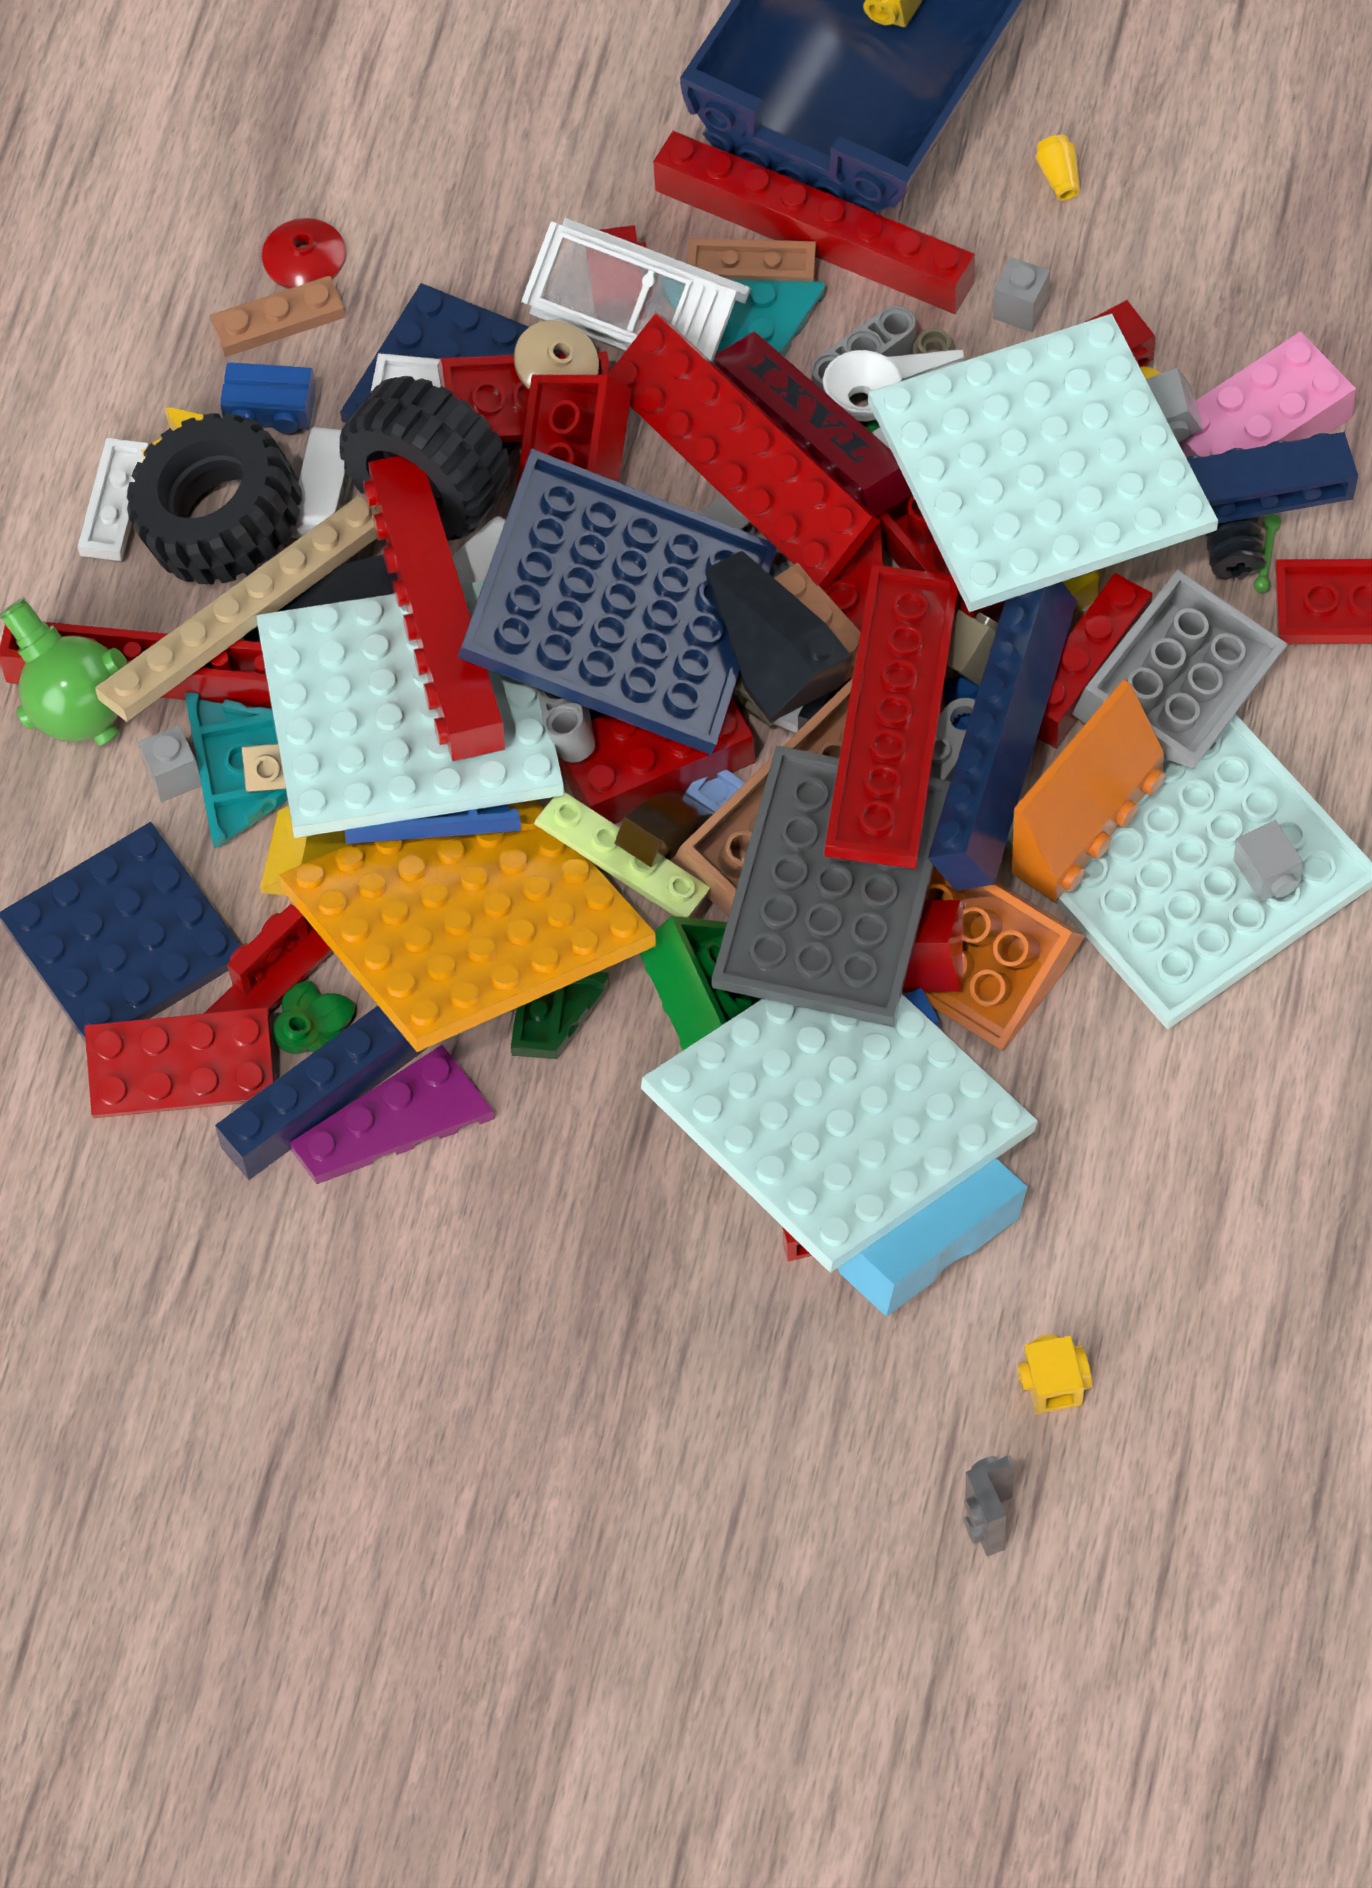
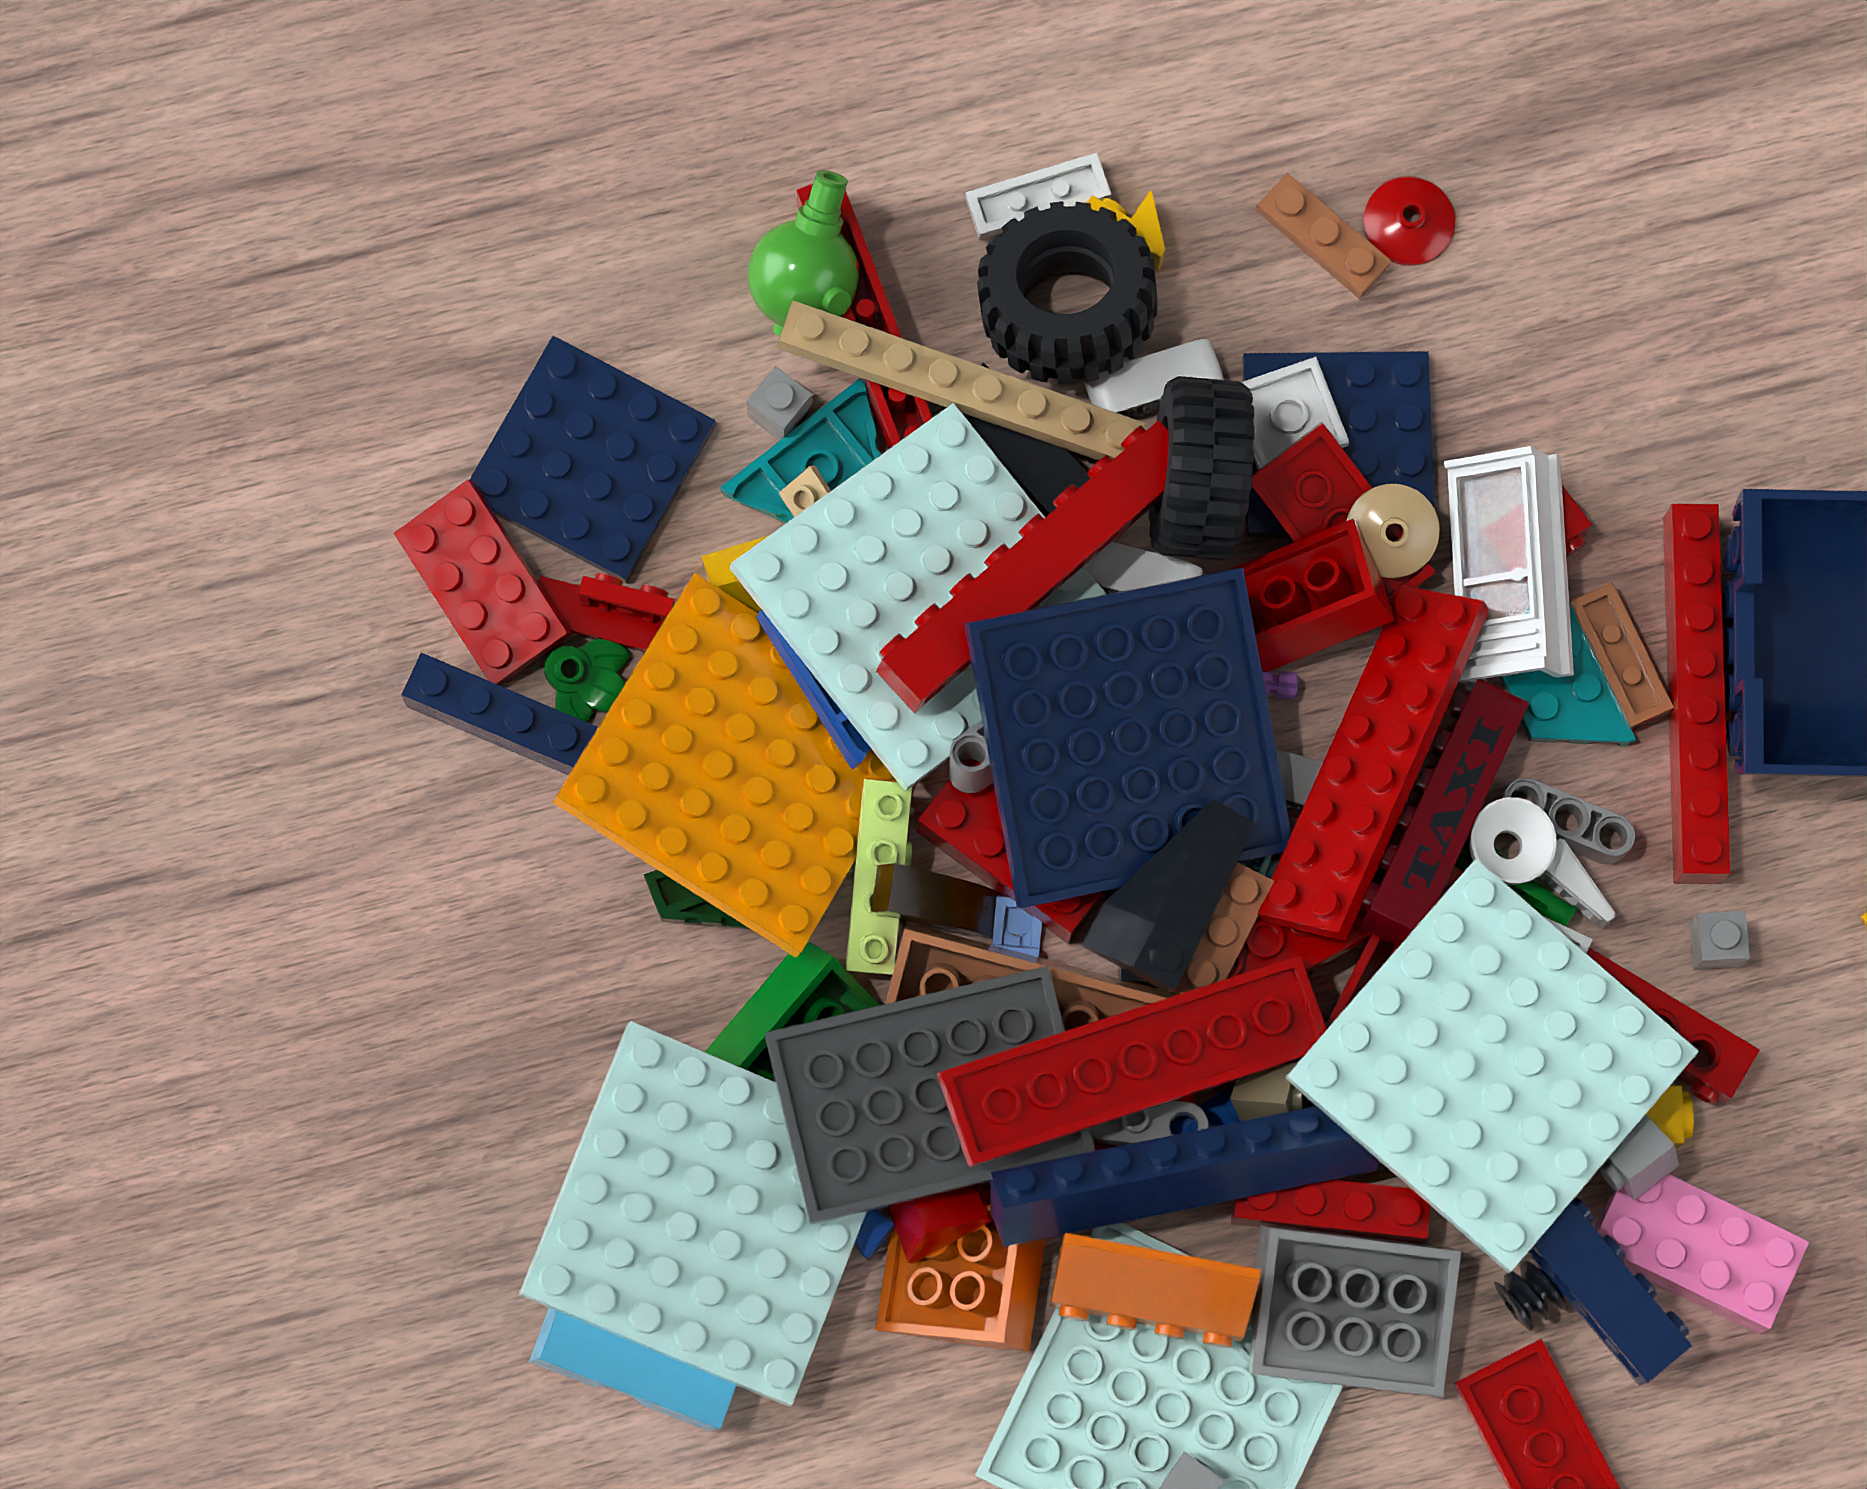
camera: 55 degrees right, 15 degrees up
blue brick [220,362,316,433] -> none
magenta wing [289,1045,495,1184] -> none
dark tan plate [913,328,955,354] -> none
bright green hinge [1253,514,1281,593] -> none

